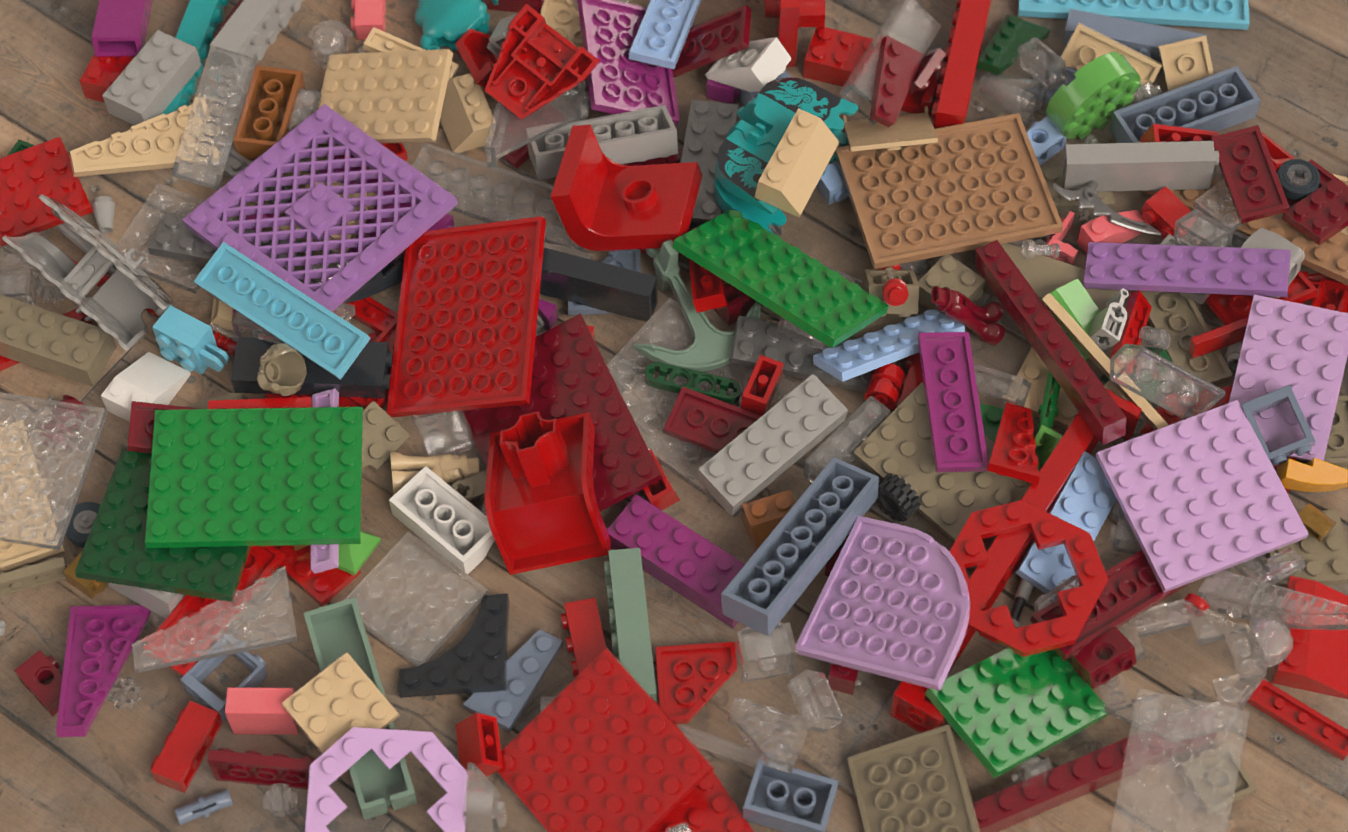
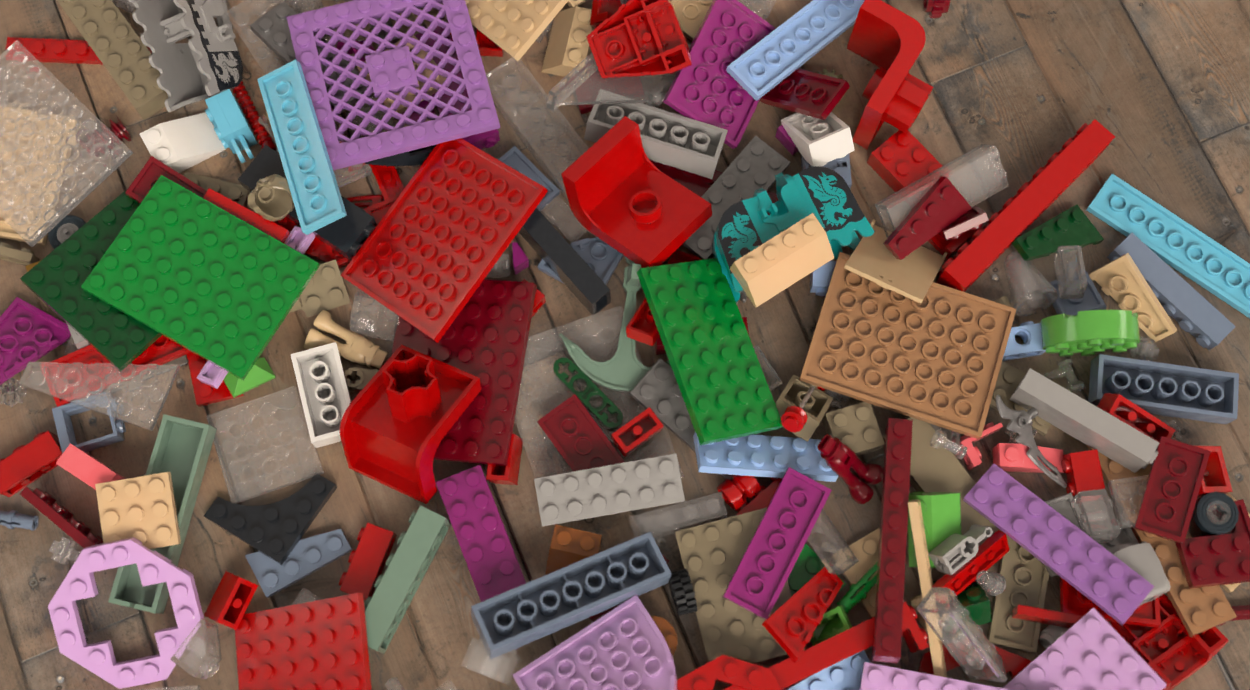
camera: 30 degrees right, 15 degrees up
red plate [655,642,737,724] -> none
tan plate [1159,35,1214,91] -> none

